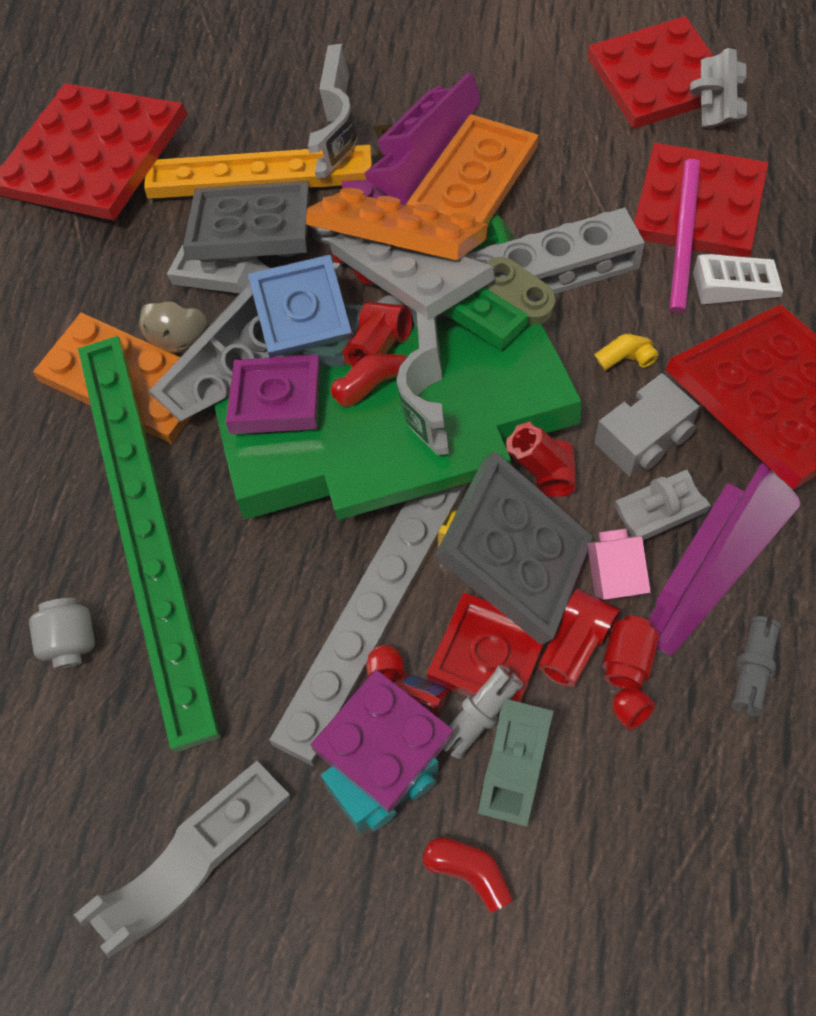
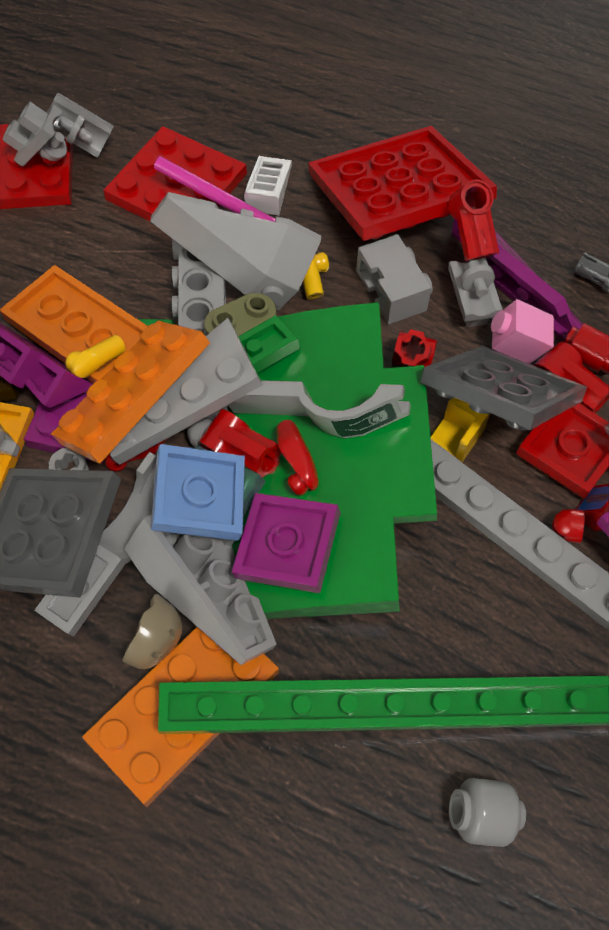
camera: 80 degrees left, 0 degrees up
none -> light grey hips [2,101,67,166]
none -> yellow arm [65,335,126,378]
none -> light grey wedge [150,192,321,311]
none -> red piece [448,180,499,261]

